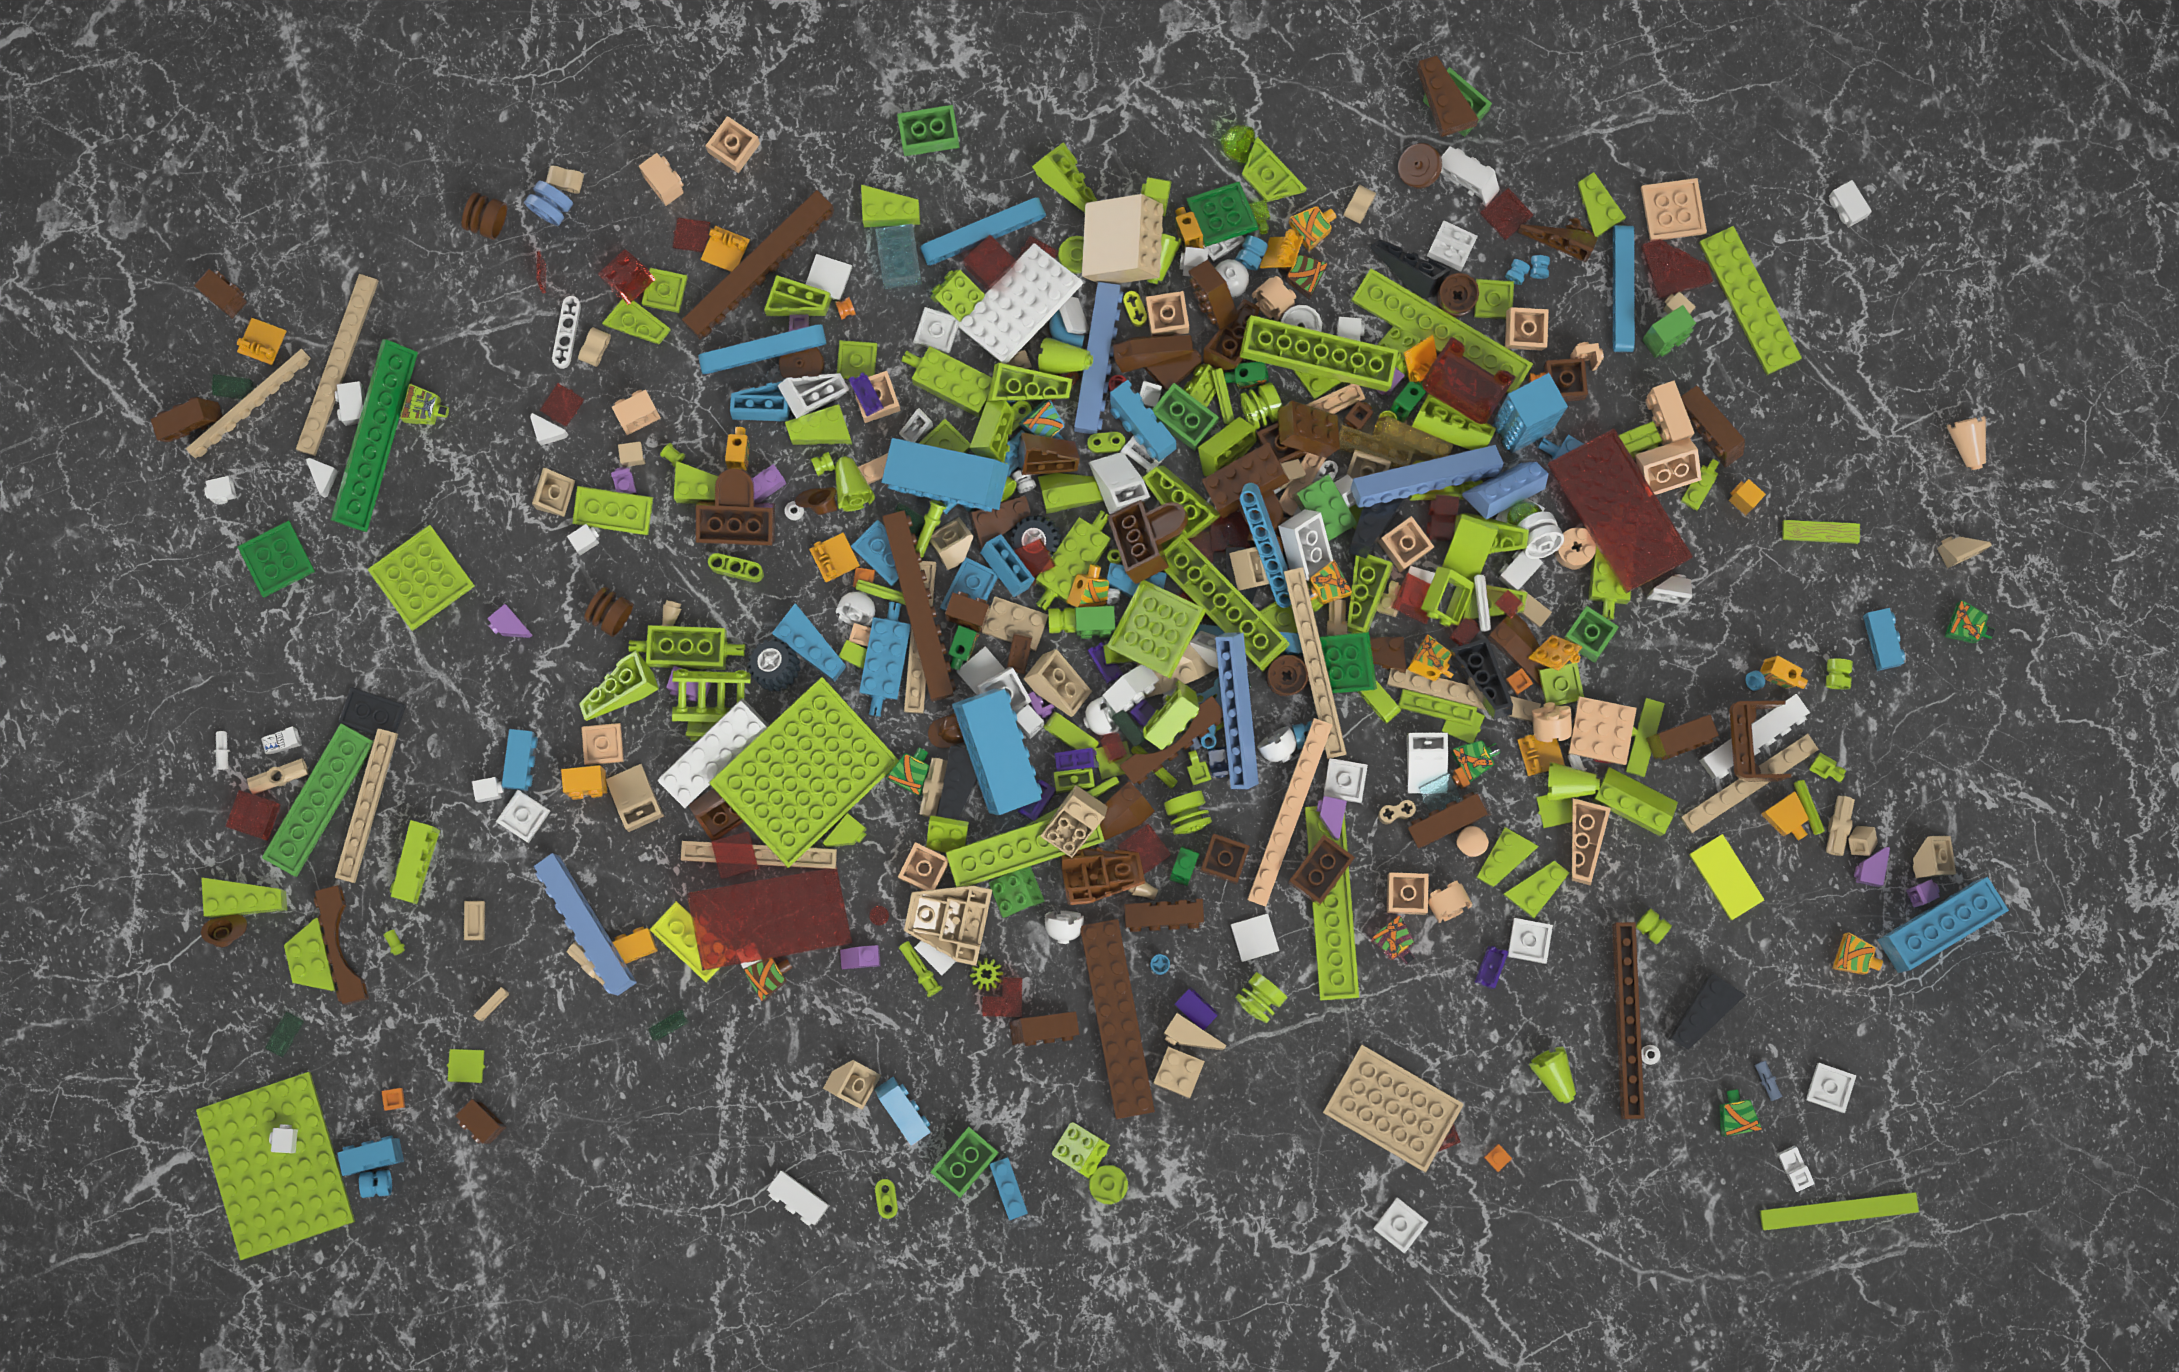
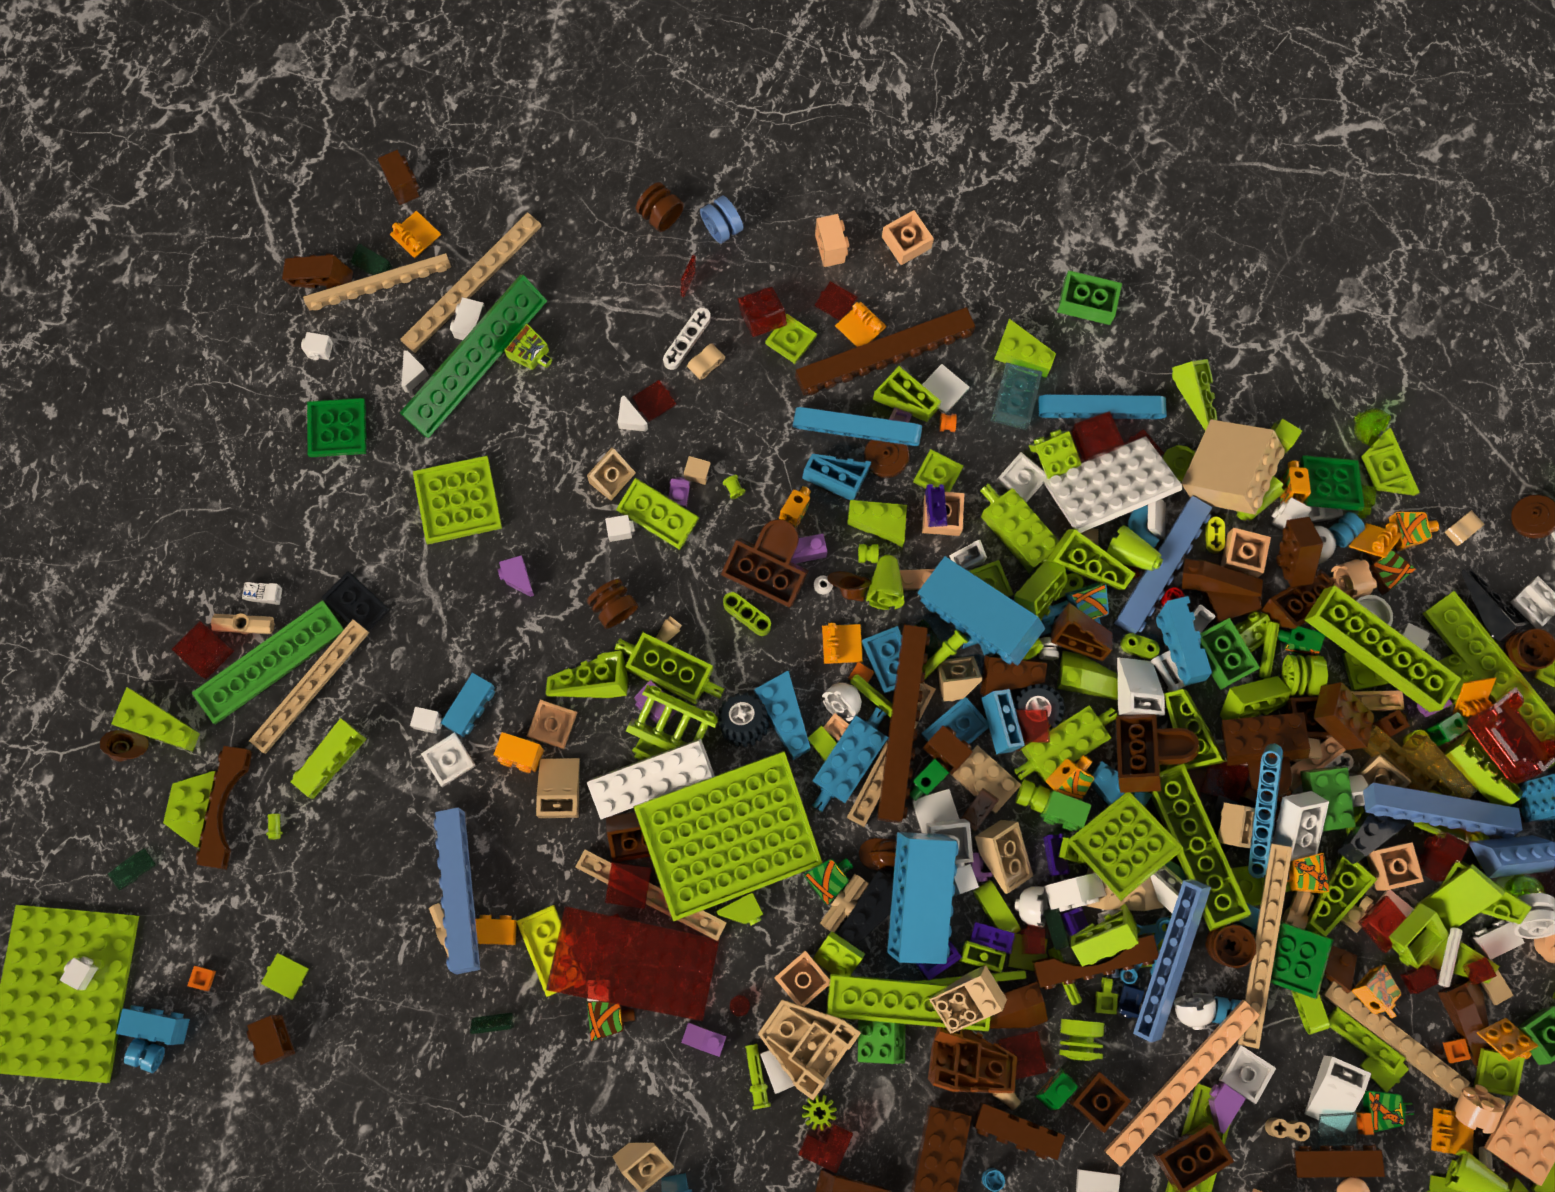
camera: 20 degrees right, 5 degrees down
white axle [214,731,230,770] -> none
tan tile [464,901,485,940] -> none
tan tile [473,987,509,1021] -> none
tan axle [546,166,584,194] -> none
lime wing [602,295,671,345] -> none
light nougat brick [612,390,661,435] -> none
lime wedge [674,461,718,504] -> none
white wedge [778,373,849,419] -> none
white cylinder [1045,911,1084,944] -> none
lime pin [1107,549,1122,564] -> none
white plate [1107,588,1121,605] -> none
black wedge [1450,638,1513,720] -> none

